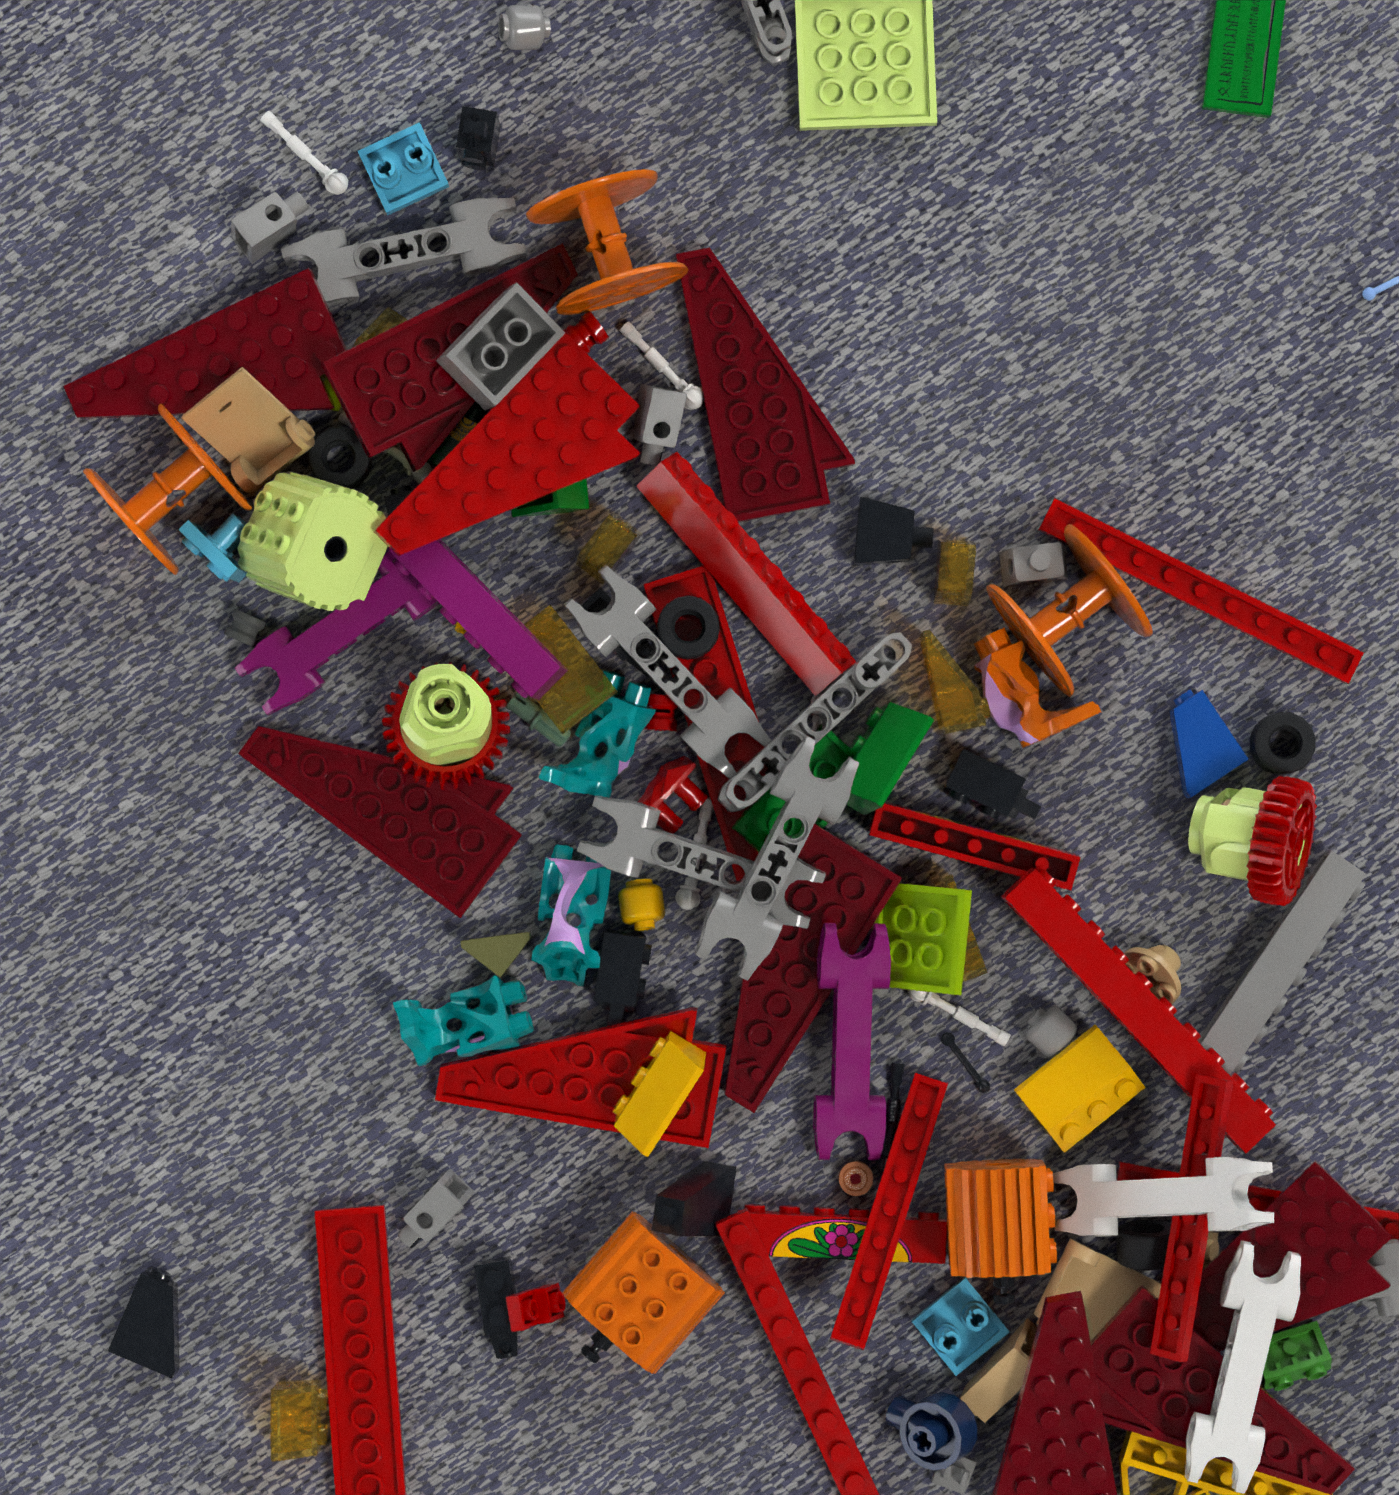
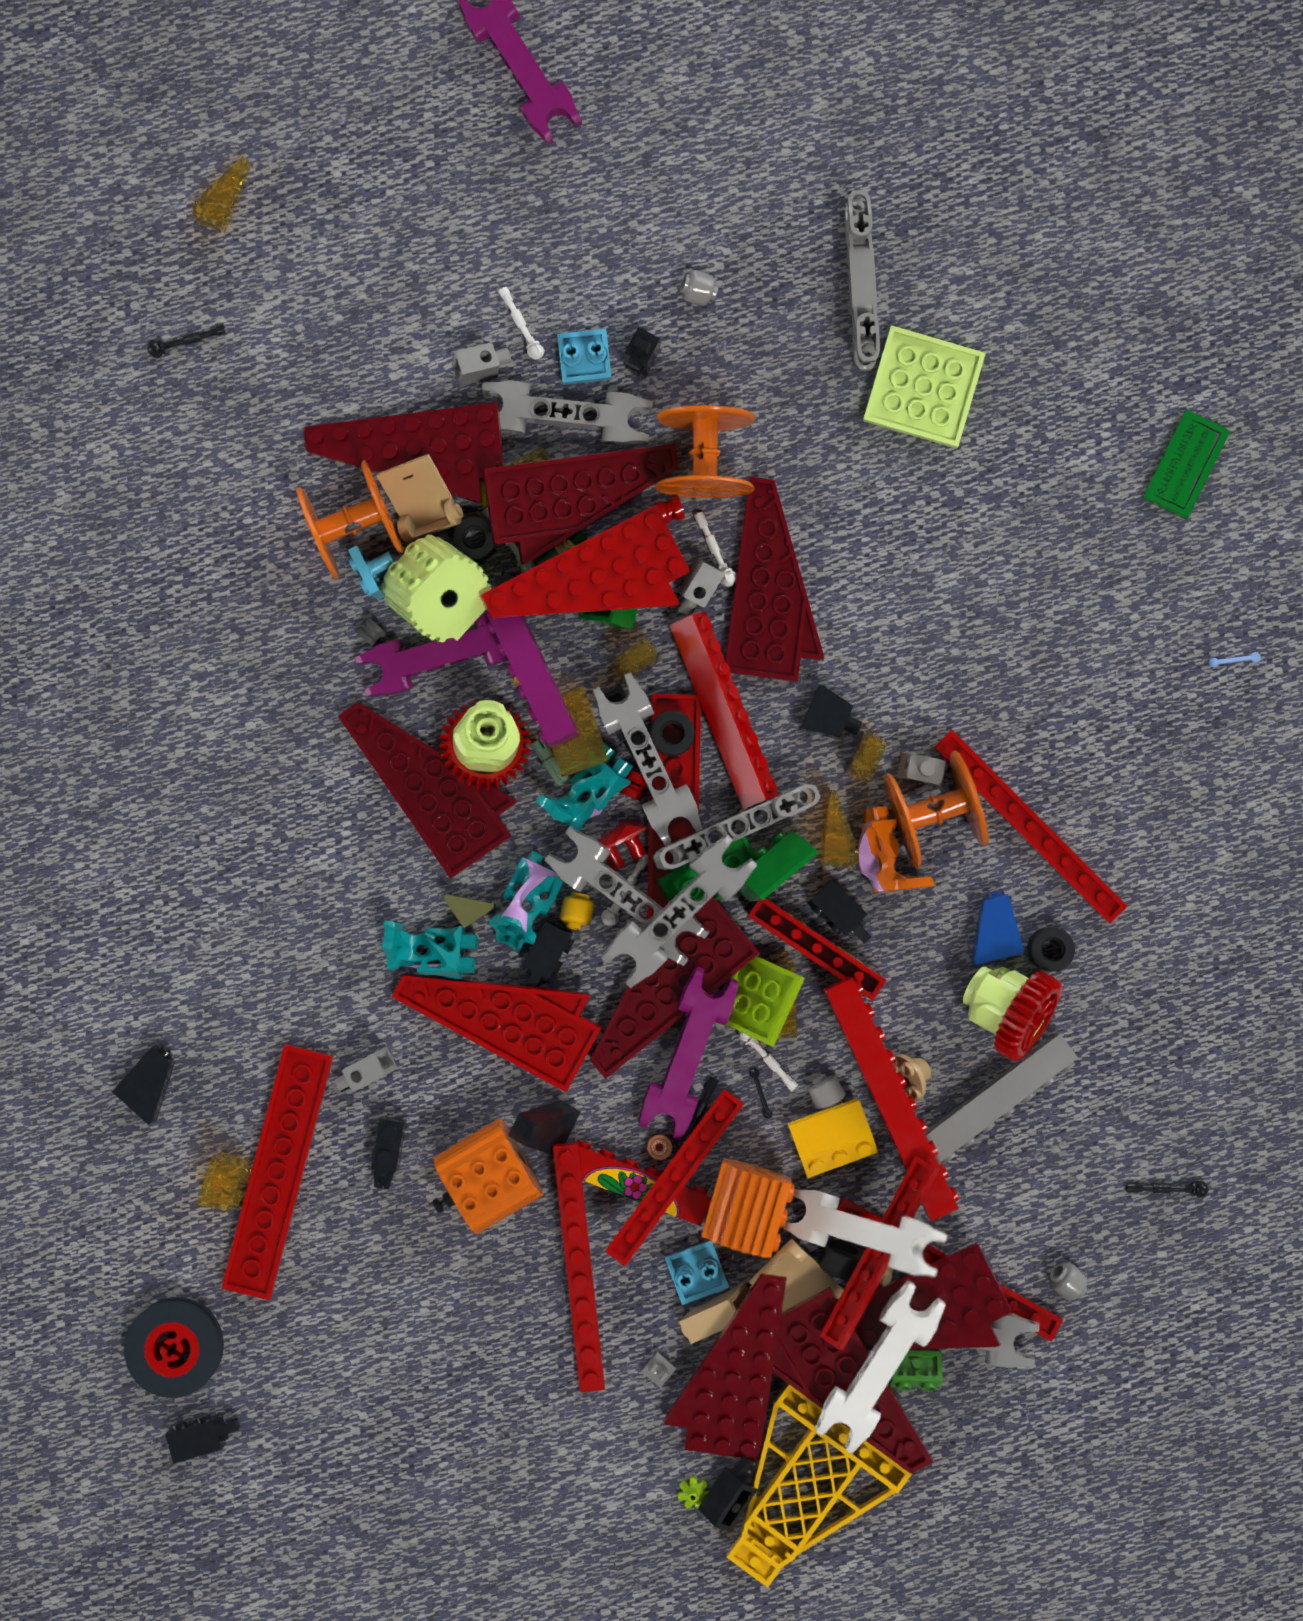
camera: 20 degrees right, 0 degrees up
light grey brick [436,283,565,410] -> none
red slope [506,1282,566,1332] -> none
yellow slope [613,1031,706,1157] -> none
dark blue piece [885,1392,978,1471] -> none

